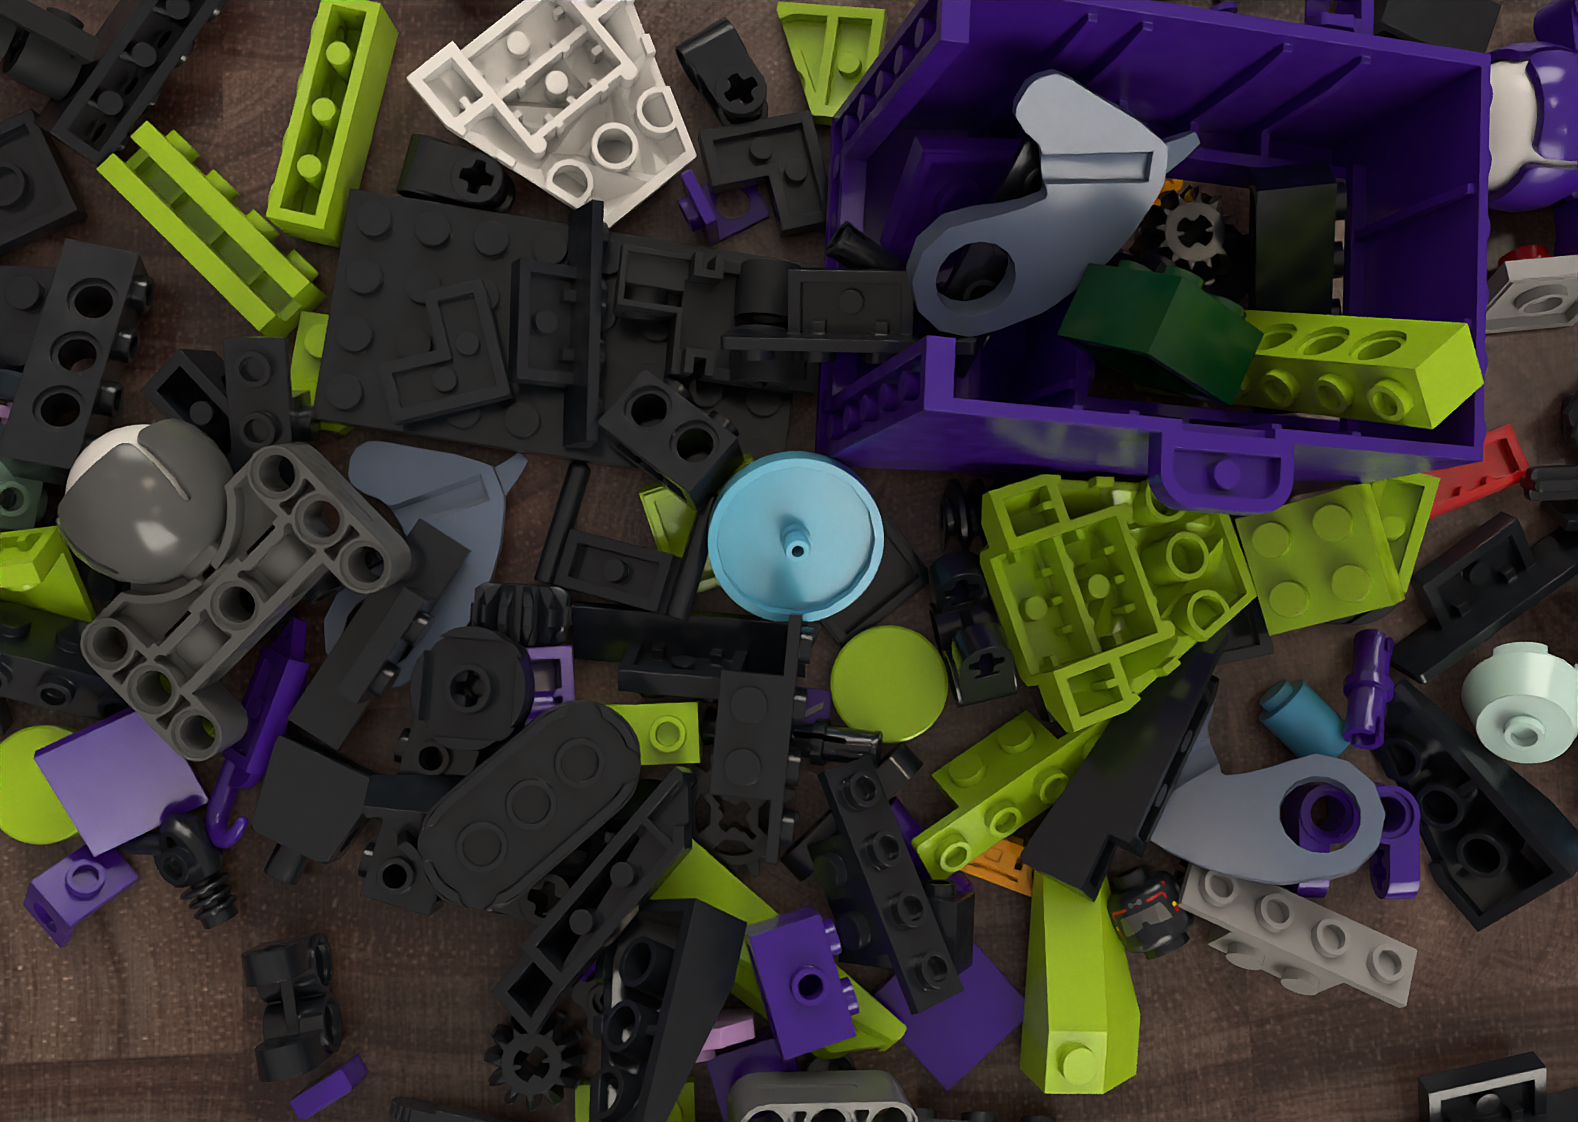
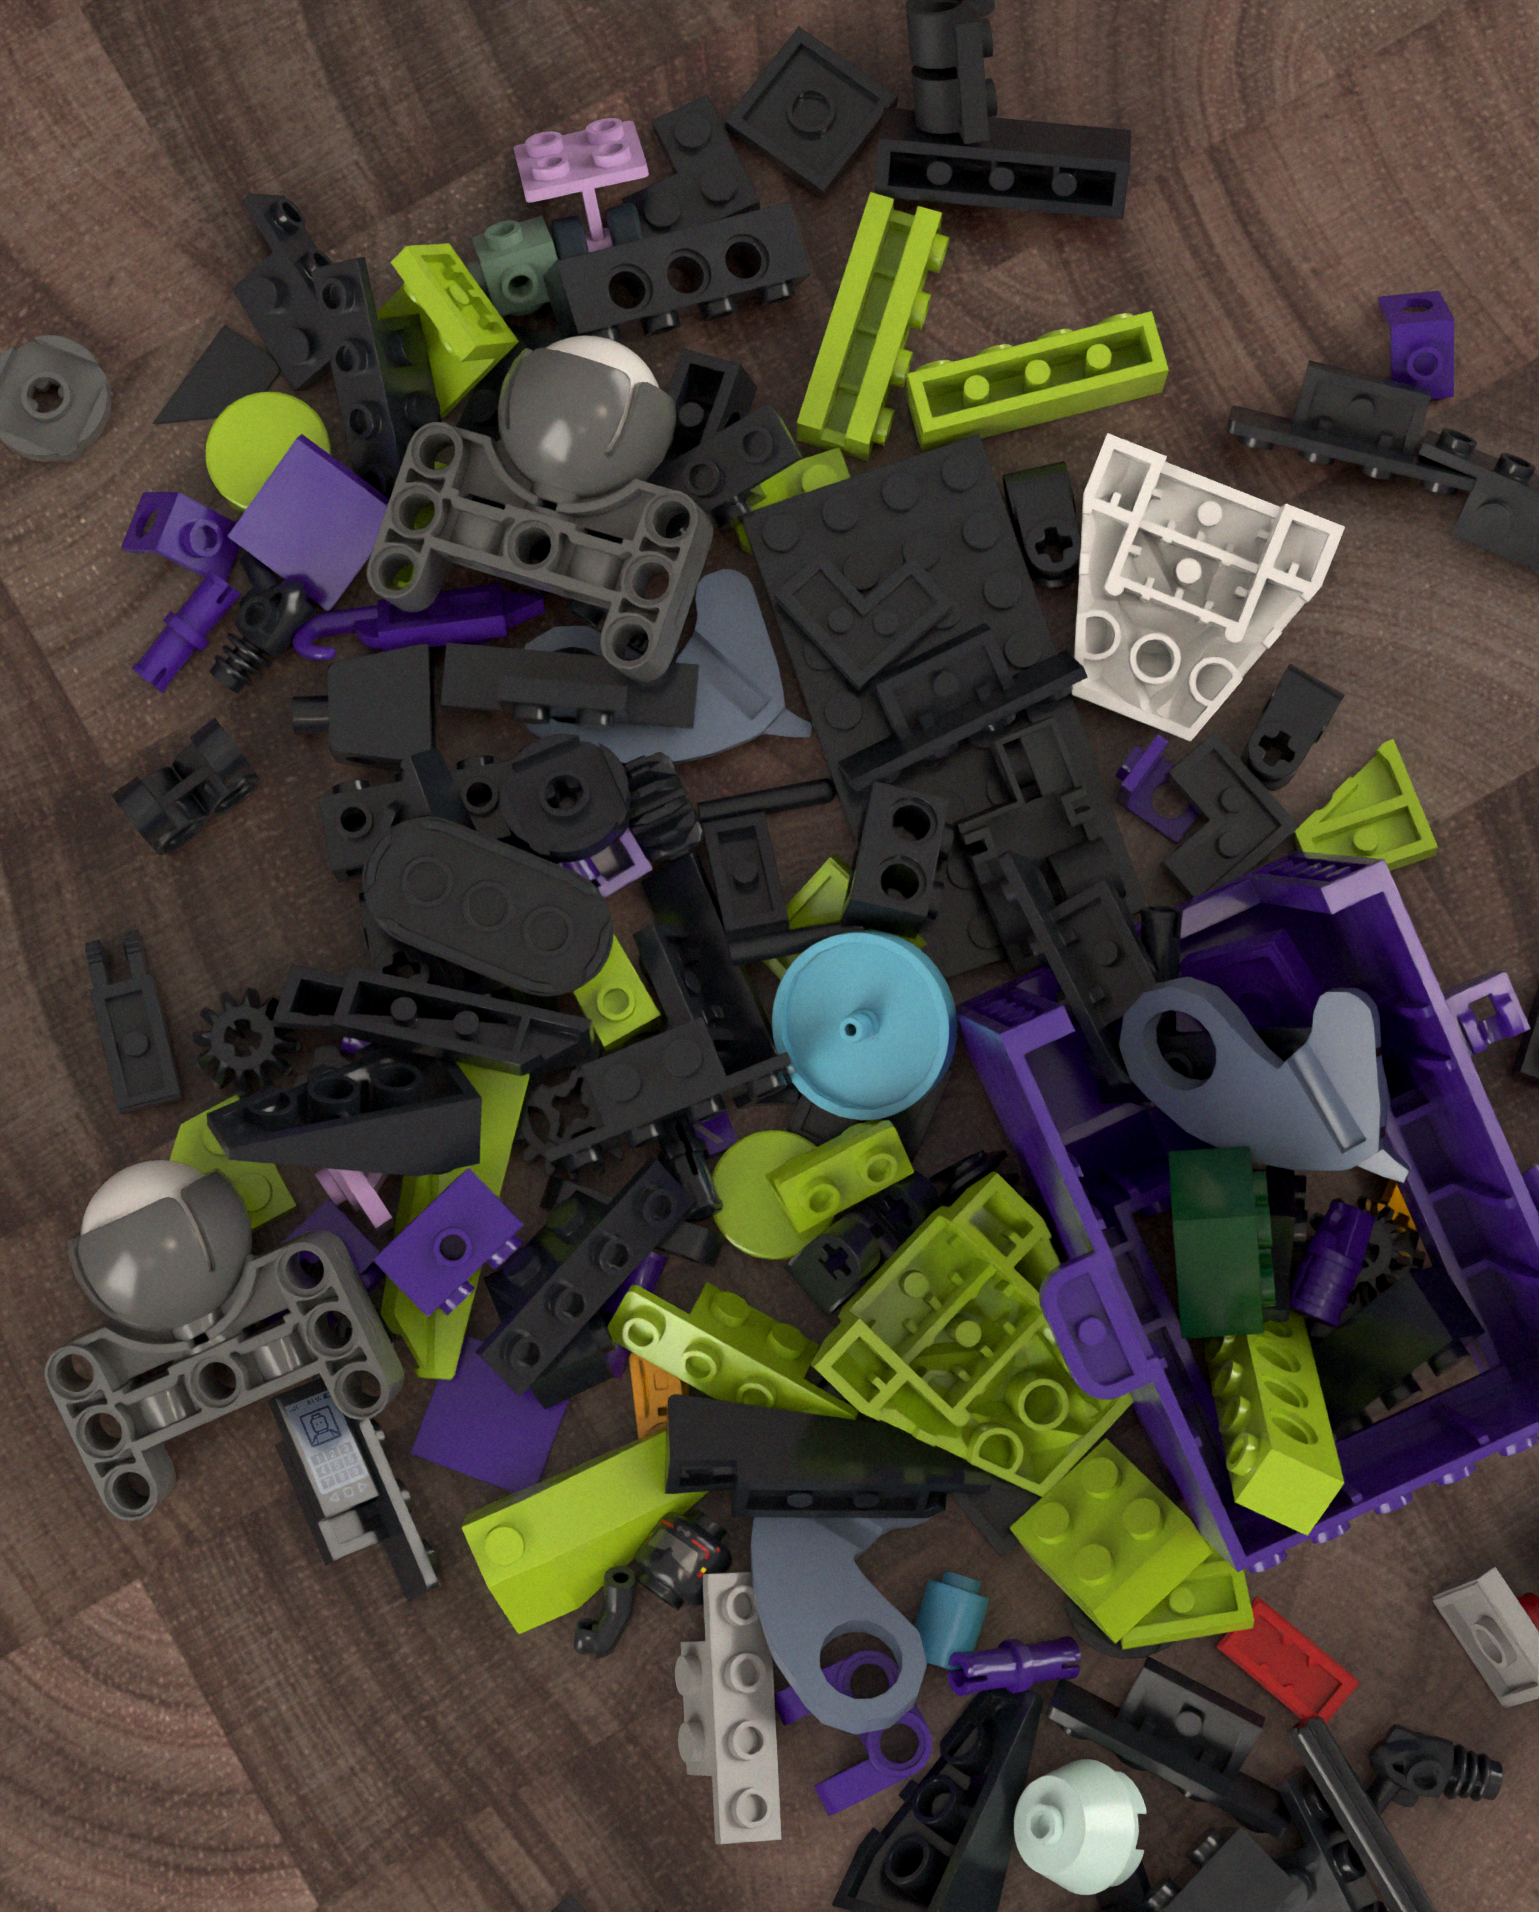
camera: 70 degrees right, 5 degrees down
dark purple tile [289,1054,368,1120] -> none
none -> dark purple pin [131,569,242,693]
none -> black arm [574,1566,637,1659]
none -> lime bracket [765,1118,914,1233]
none -> dark purple hinge [1290,1201,1375,1329]

